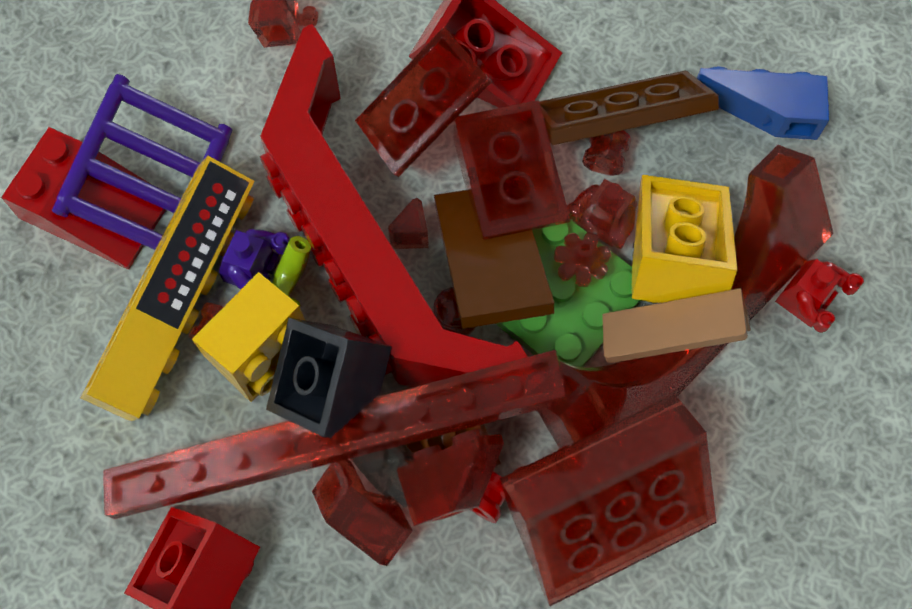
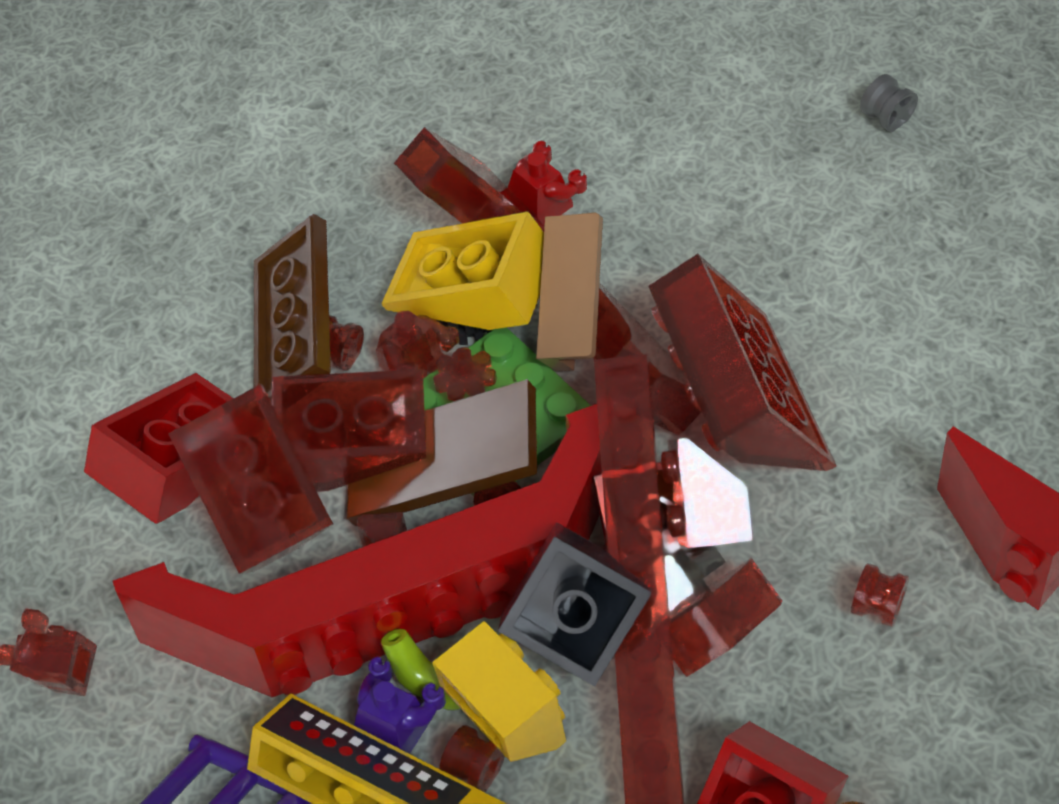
camera: 75 degrees left, 15 degrees down
blue slope [697,66,829,140] -> none

